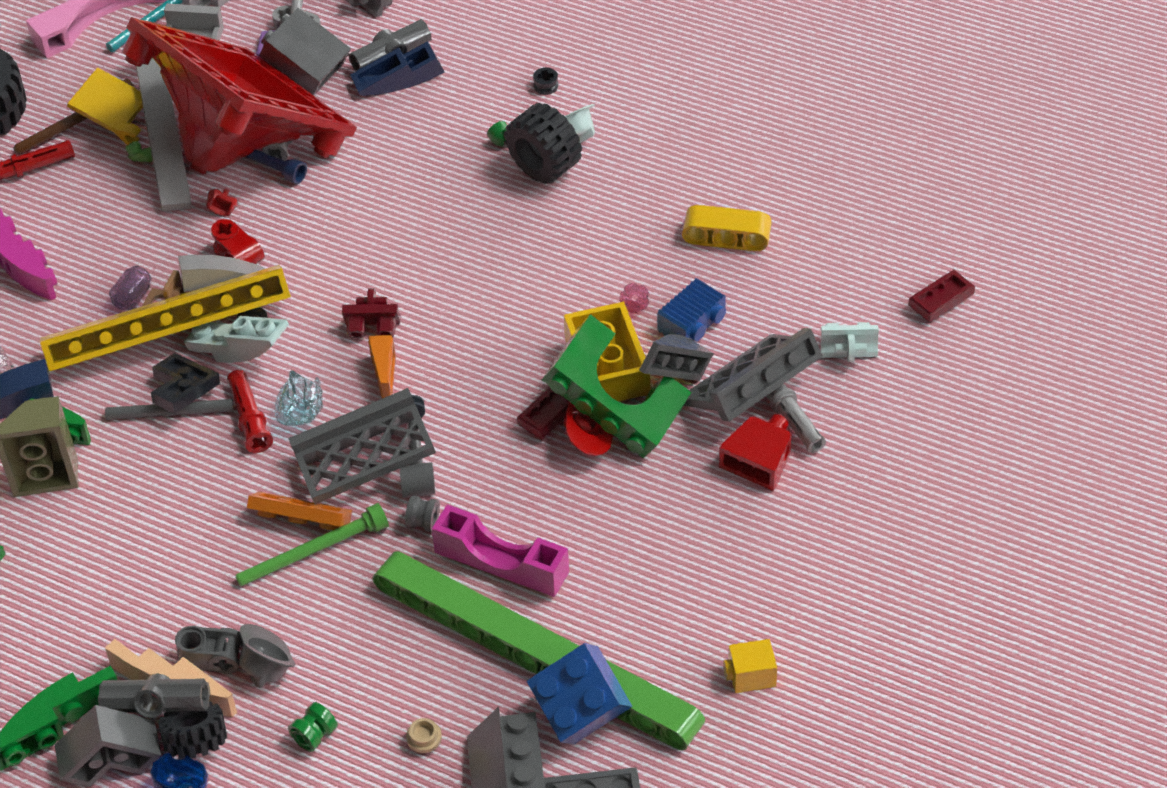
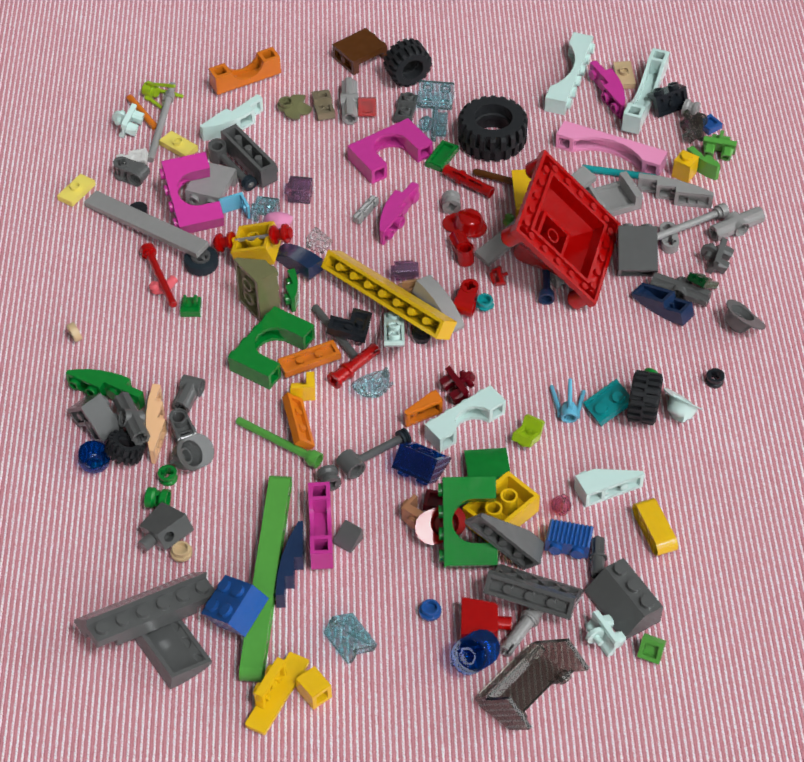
camera: 60 degrees right, 0 degrees up
dark grey fence [288,388,436,504] -> none
dark red plate [908,269,975,323] -> none
none -> dark grey torso [138,502,194,552]
none -> green bush [158,465,178,486]
none -> dark grey piece [172,374,205,413]
none -> green arch [228,306,315,390]
none -> yellow bracket [245,652,309,735]
none -> dark blue slope [275,521,304,608]
none -> orange plate [277,340,341,378]
none -> yellow panel [290,372,316,401]
none -> clear light blue bracket [324,613,377,664]
none -> dark grey slope [333,520,363,553]
none -> clear blue slope [391,442,451,485]
none -> nougat bracket [401,494,424,529]
none -> blue plate [419,599,442,621]
none -> light aqua arch [425,385,506,453]
none -> light grey wheel [442,190,461,214]
none -> red piece [442,208,487,238]
none -> red piece [449,229,474,267]
none -> clear blue piece [450,629,500,675]
none -> green slope [464,448,510,480]
none -> teal plate [475,293,494,312]
none -> clear smoke windscreen [475,638,589,731]
none -> lime bracket [511,414,545,448]
none -> medium azure plant [550,378,586,423]
none -> light aqua slope [574,469,645,508]
none -> teal plate [583,379,630,426]
none -> dark grey slope [585,558,663,640]
none -> dark grey axle [589,536,607,579]
none -> bright green tile [637,633,666,665]
none -> dark green tile [687,272,719,289]
none -> dark grey piece [724,300,766,333]

